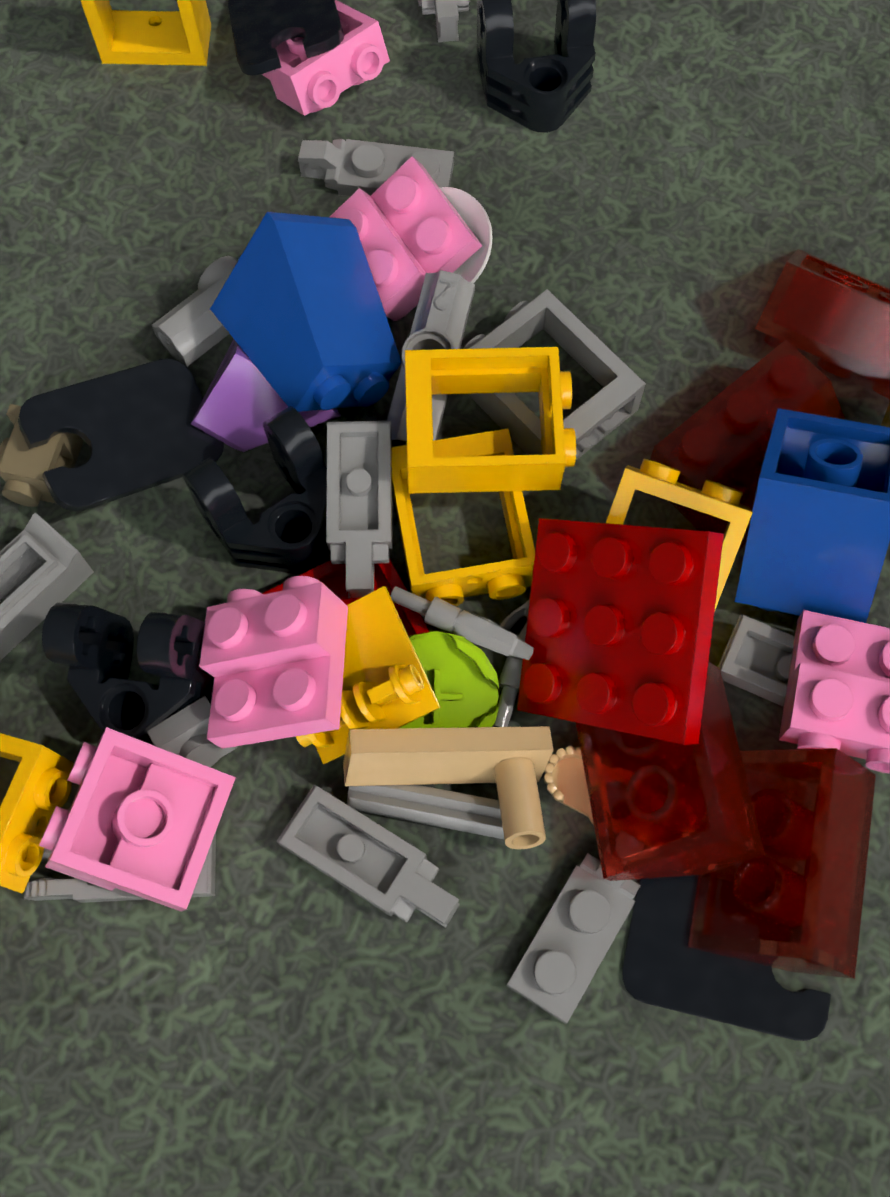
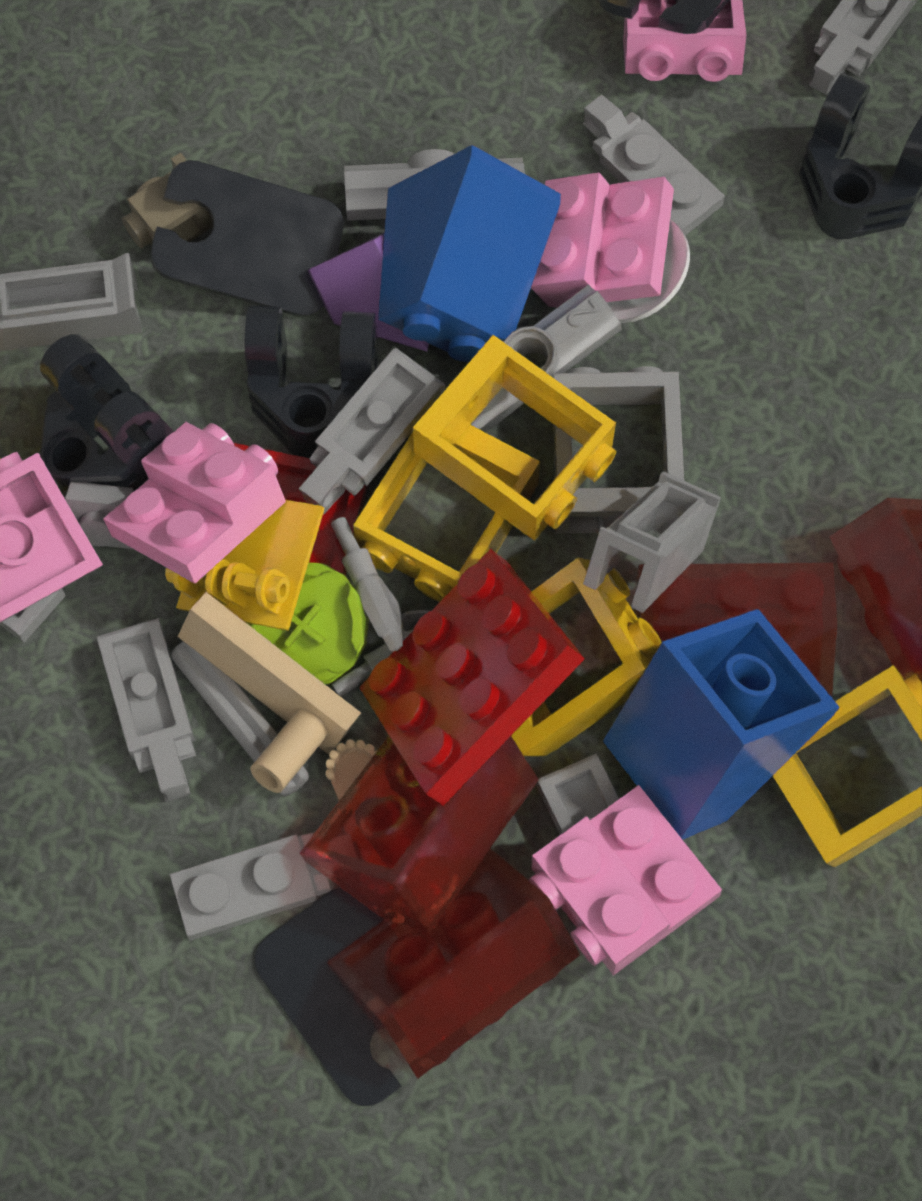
camera: 40 degrees right, 0 degrees up
none -> light grey window [583,471,721,613]

